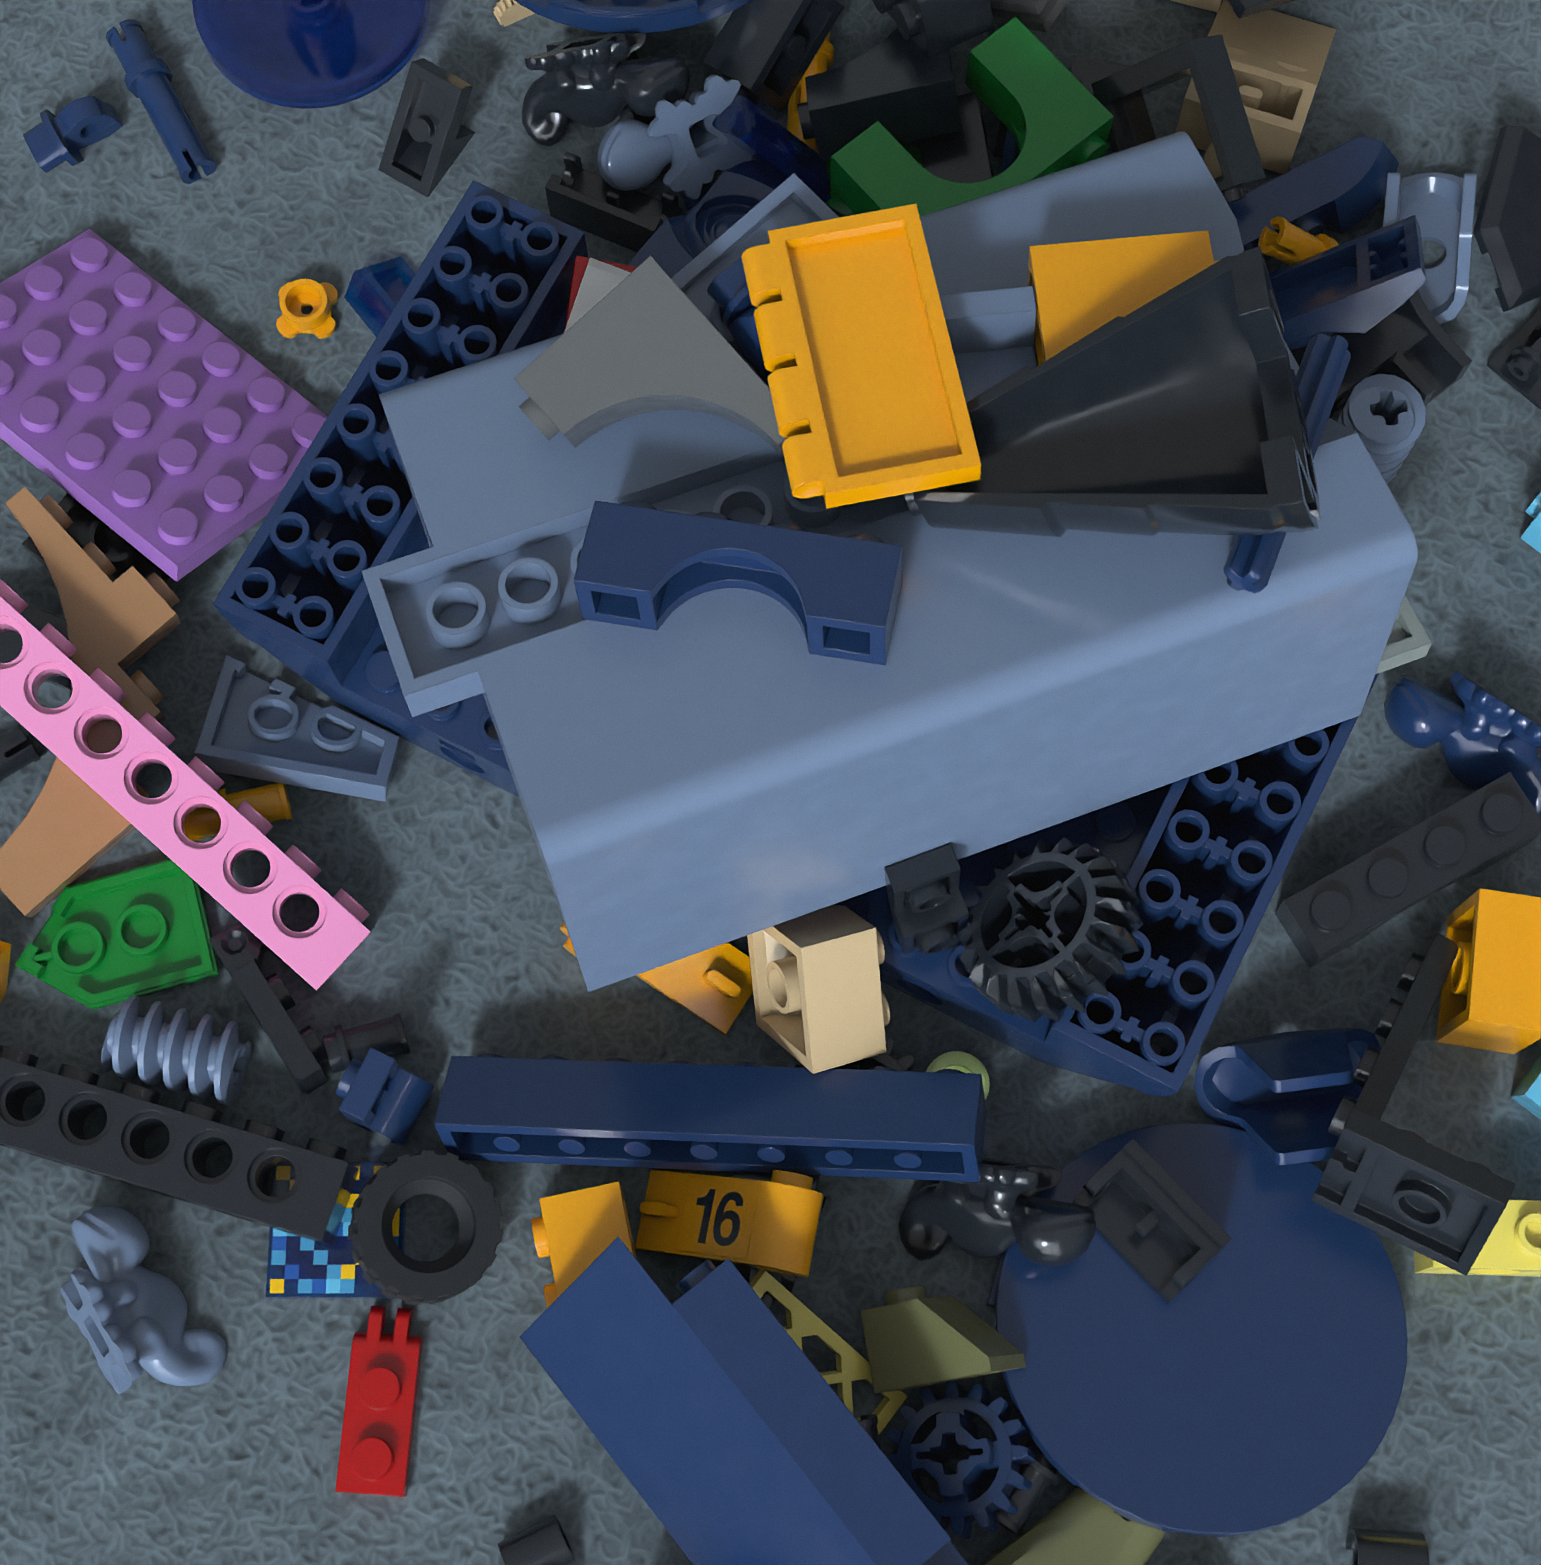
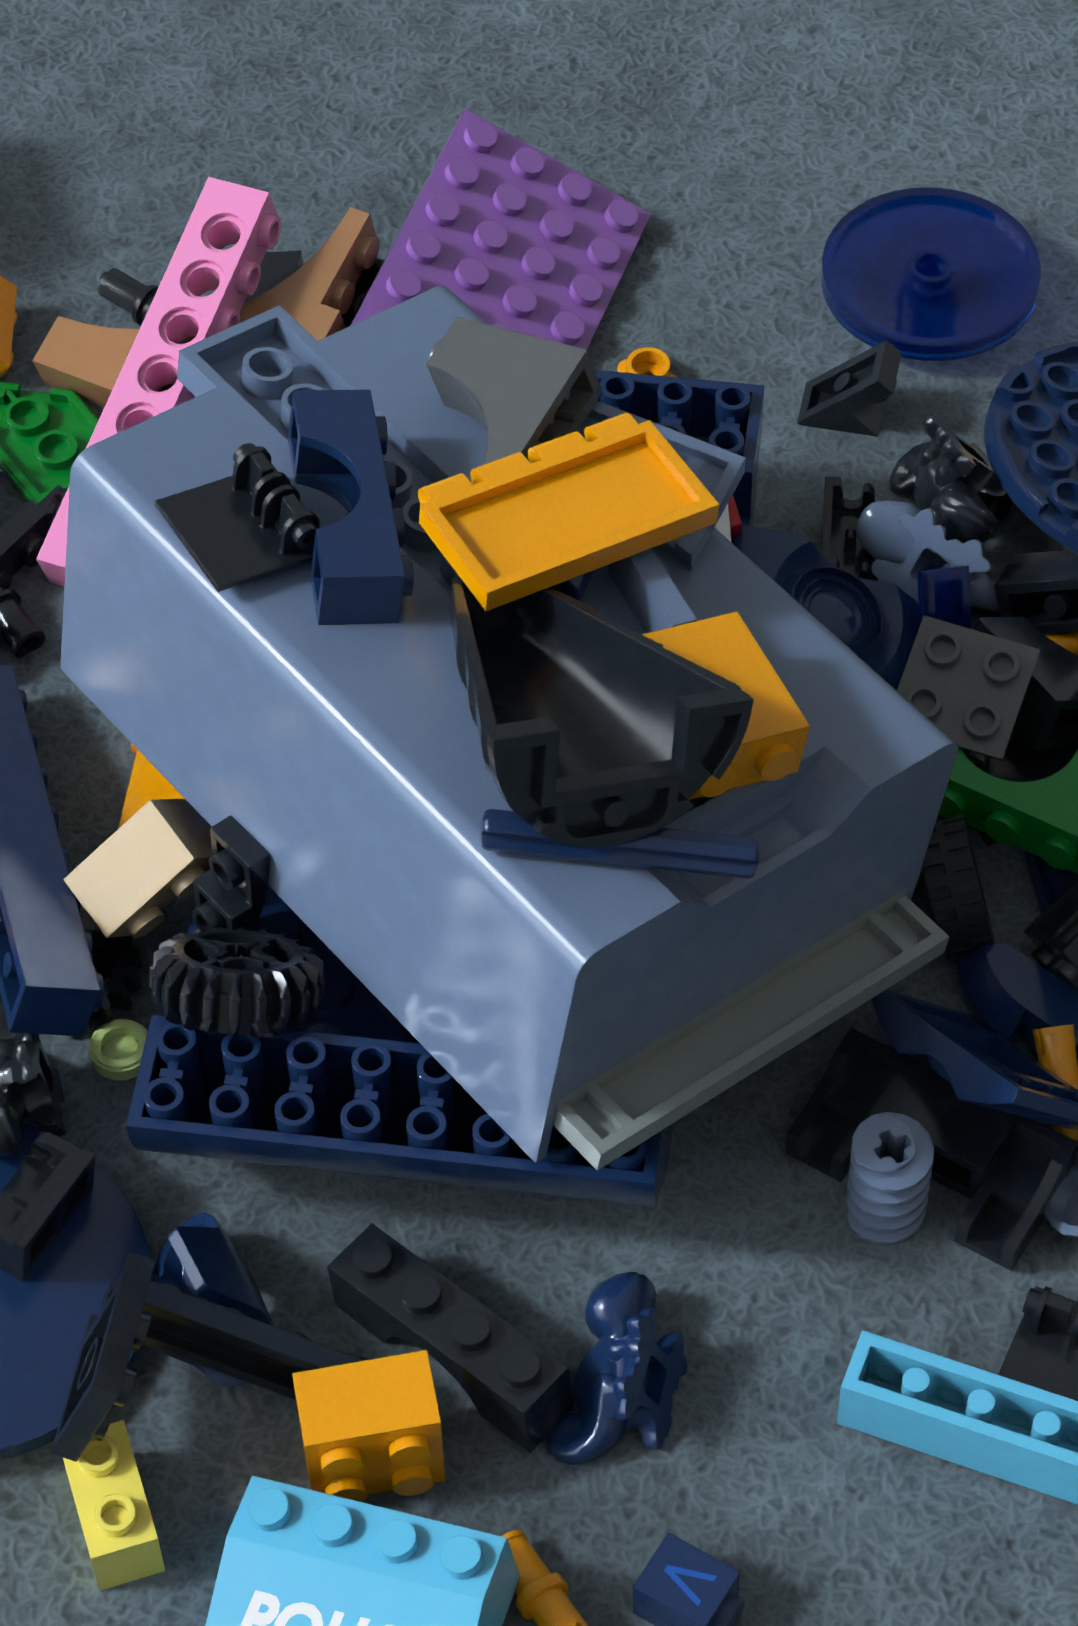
camera: 70 degrees right, 20 degrees down
dark blue piece [23,96,123,173] -> none
dark blue pin [106,19,217,184] -> none
none -> black hinge [155,443,320,592]
none -> dark grey hinge [897,615,1040,766]

